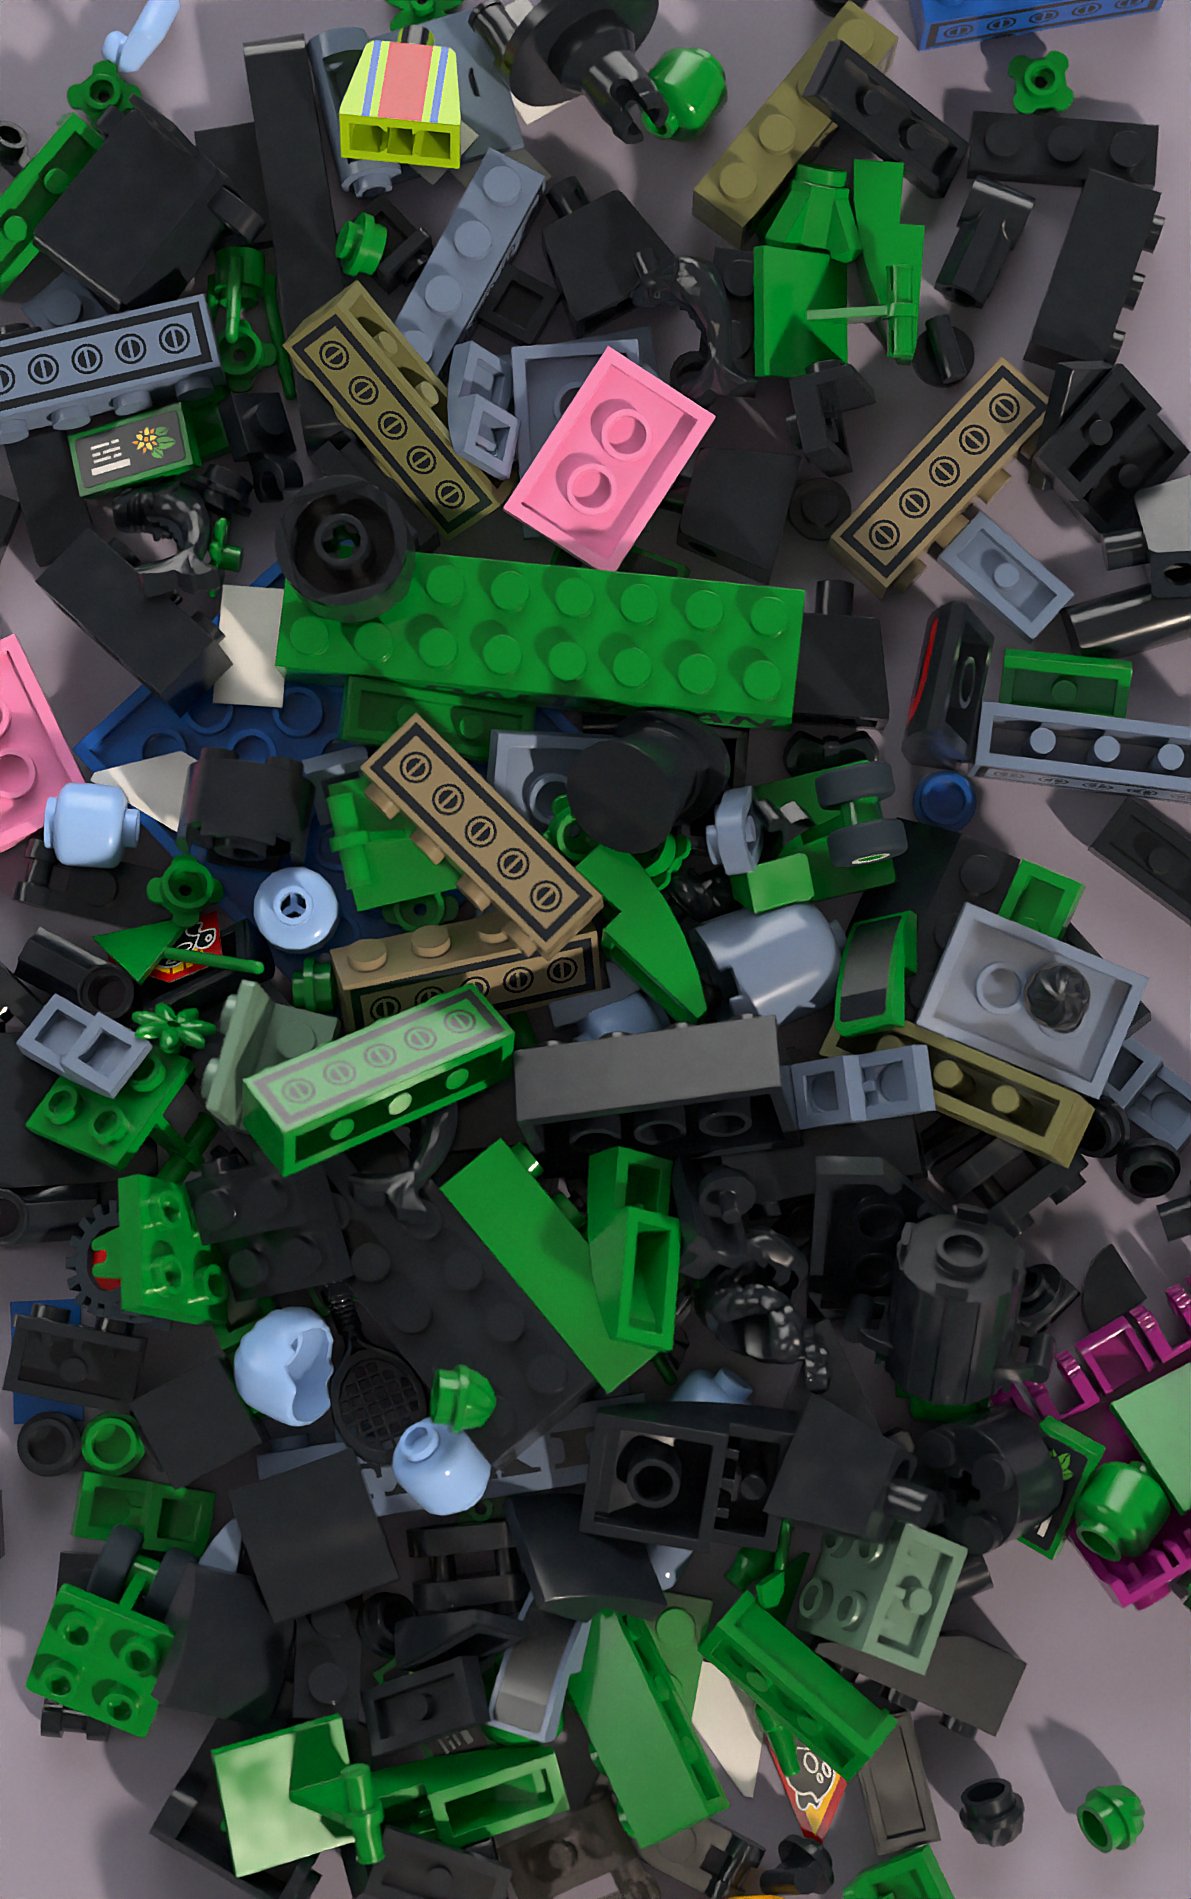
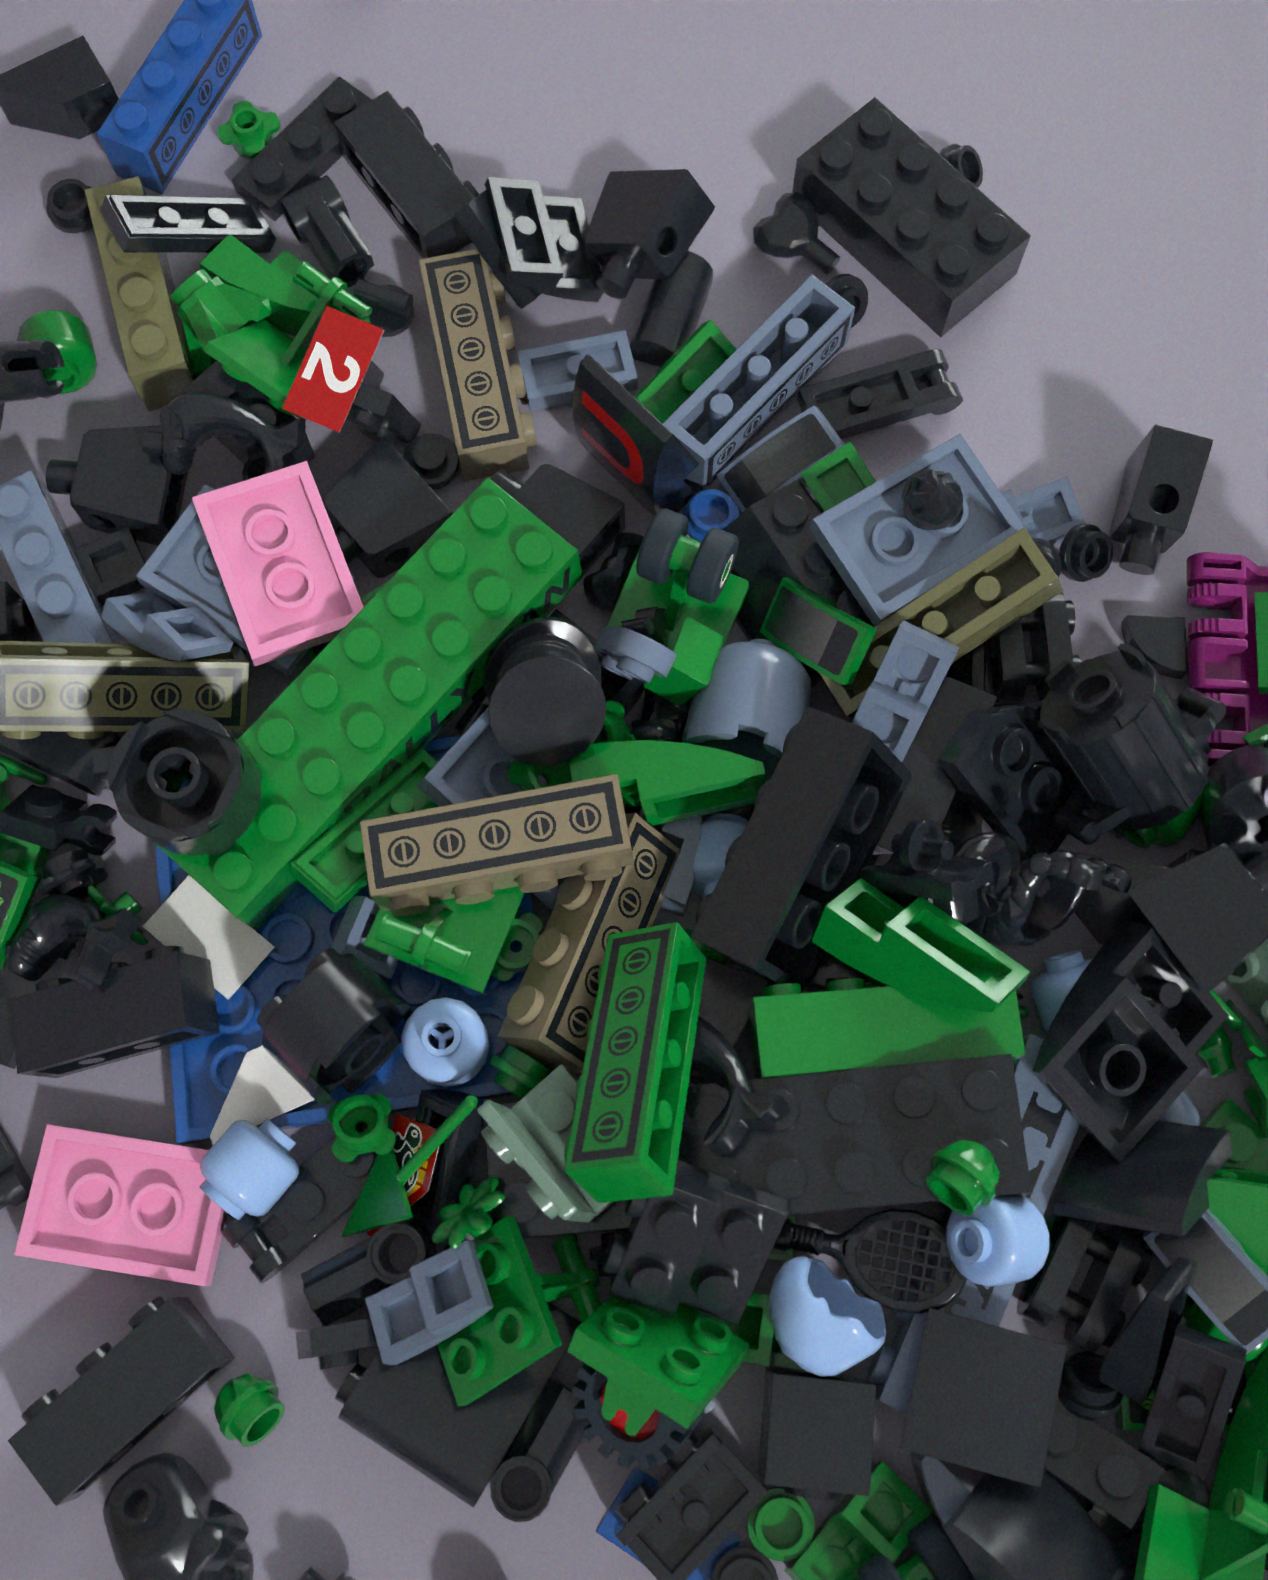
camera: 55 degrees left, 10 degrees down
none -> red sticker [282,306,384,433]
none -> slope [716,406,845,513]

